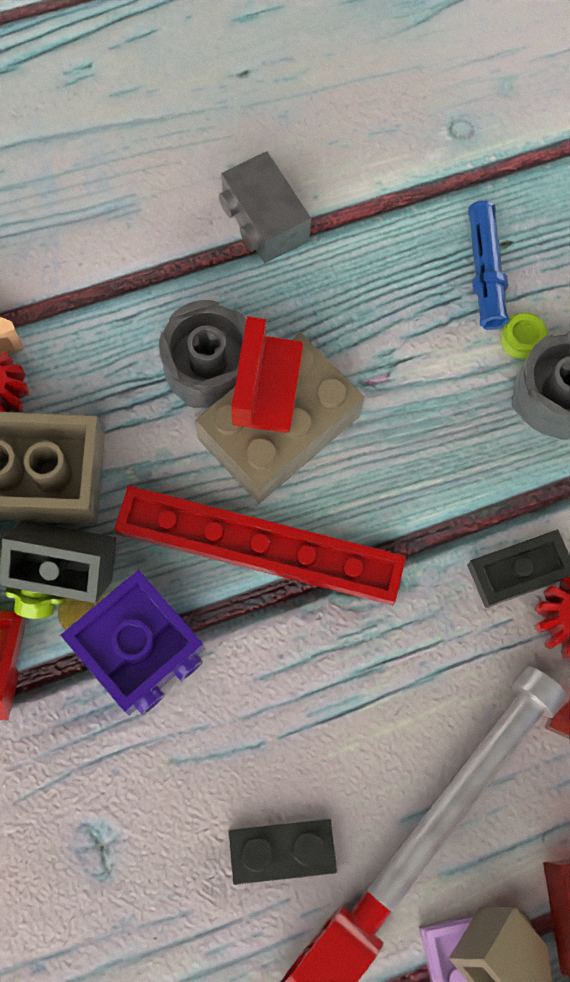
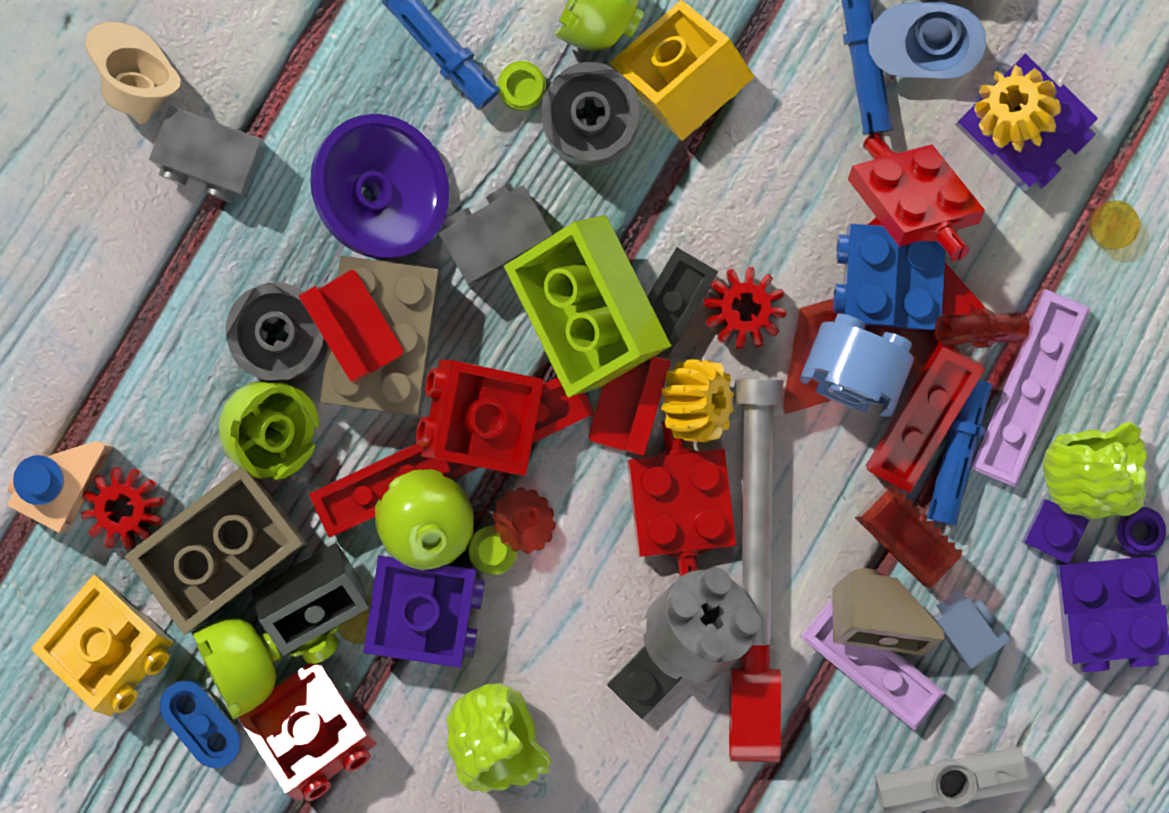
camera: 30 degrees left, 15 degrees up
none -> tan piece [85,22,181,124]
none -> lime cylinder [218,380,319,480]
none -> dark purple dish [310,114,449,259]
none -> lime cylinder [375,469,473,570]
none -> red plate [416,360,544,476]
none -> flat silver brick [438,183,552,288]
none -> lime hair [446,683,552,793]
none -> lime plate [469,526,518,575]
none -> clear red piece [492,487,556,554]
none -> lime brick [504,215,671,398]
none -> red panel [588,356,671,456]
none -> red plate [627,421,736,577]
none -> flat silver brick [643,567,761,684]
none -> yellow gear [661,360,735,442]

